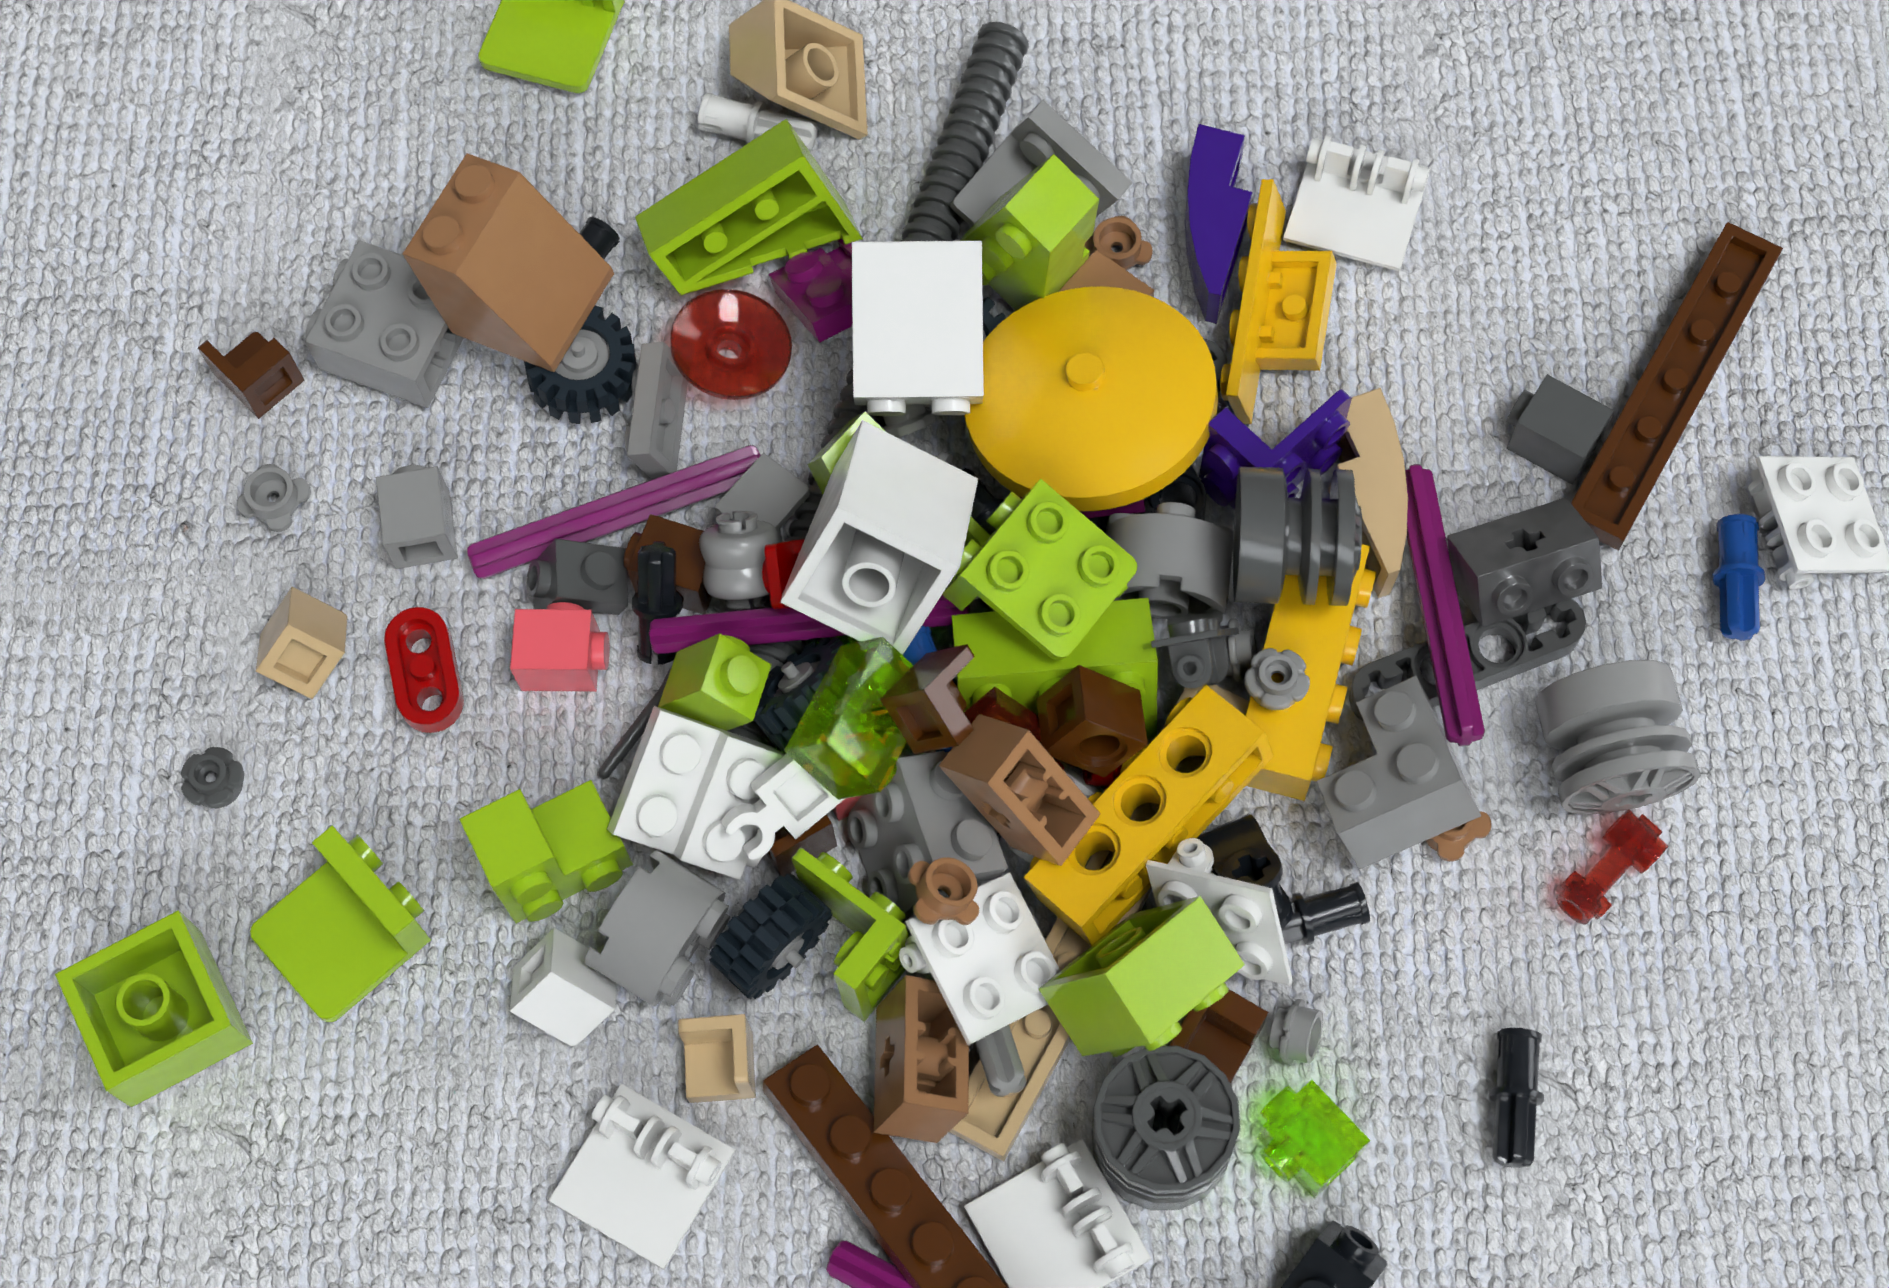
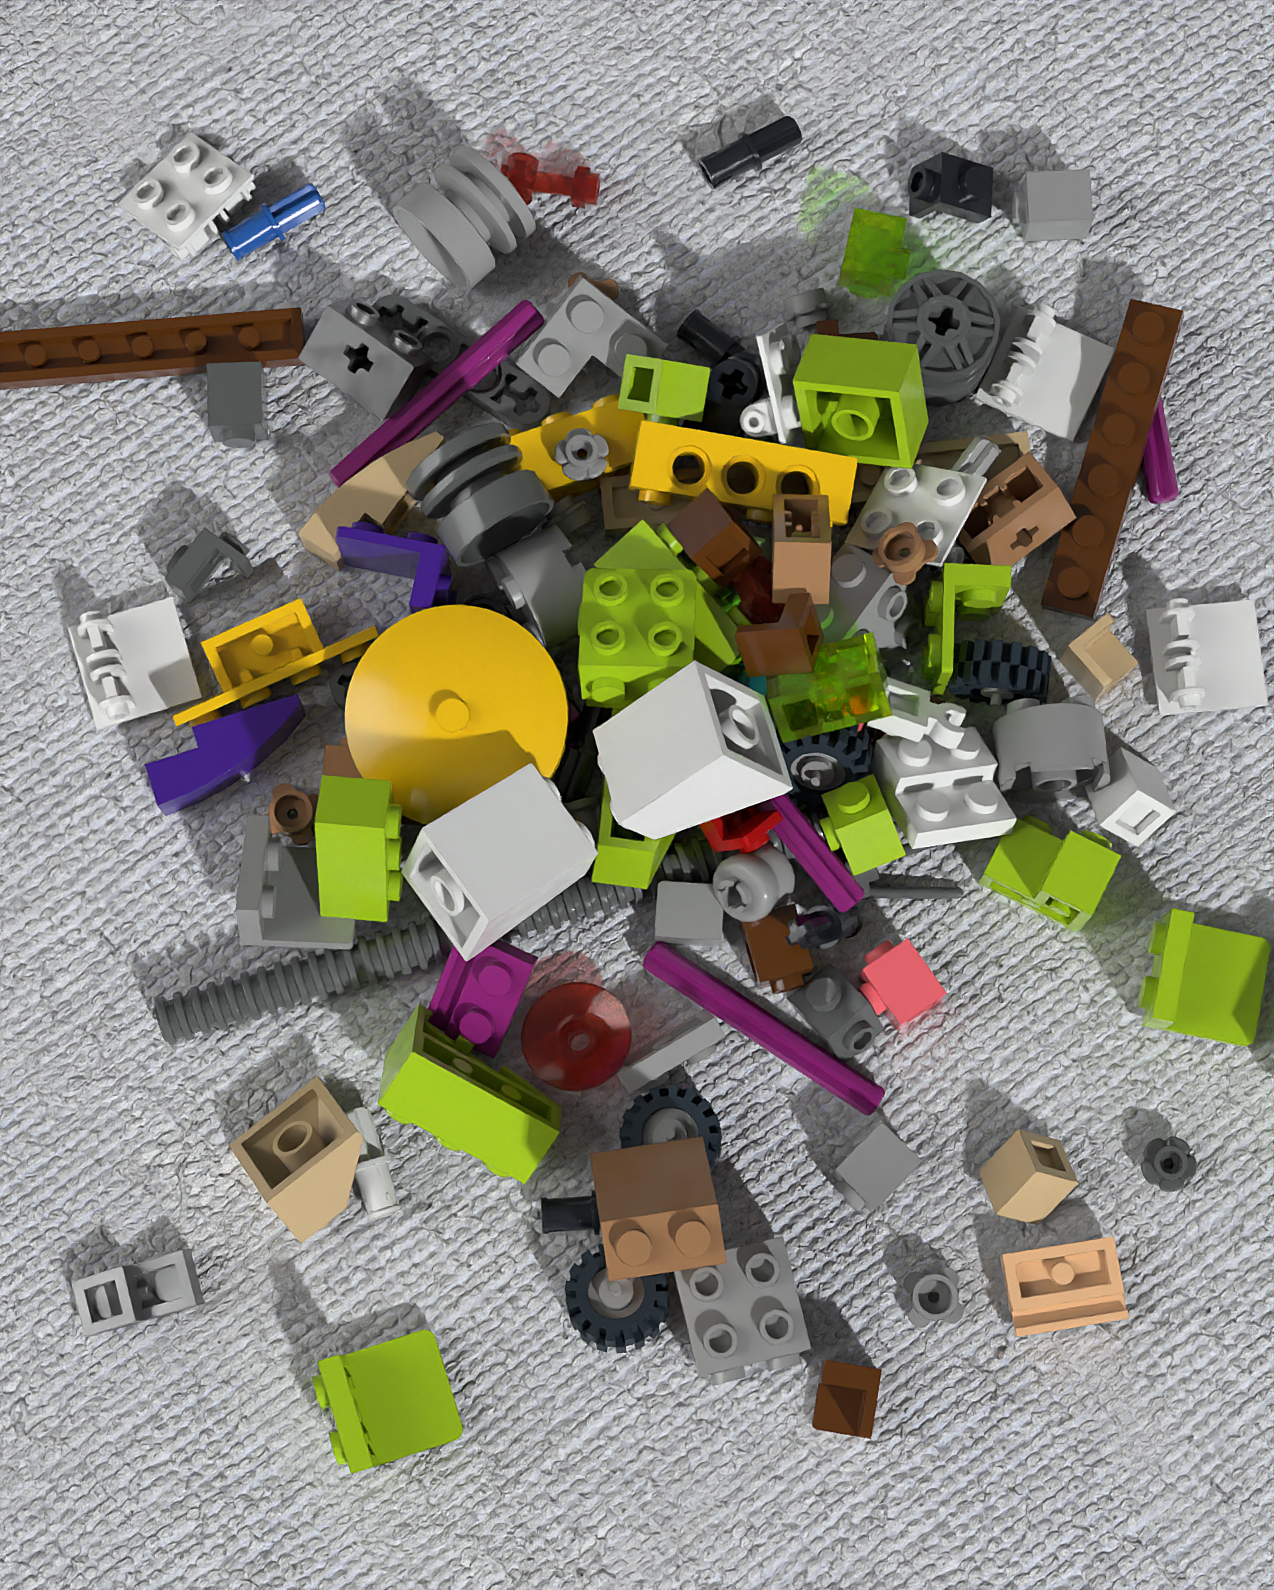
camera: 130 degrees left, 10 degrees up
red plate [384,607,464,733] -> none
dark grey hinge [1151,618,1239,688] -> none
none -> dark grey bracket [165,527,254,604]
none -> lime brick [618,354,710,426]
none -> light nougat plate [1000,1236,1129,1337]

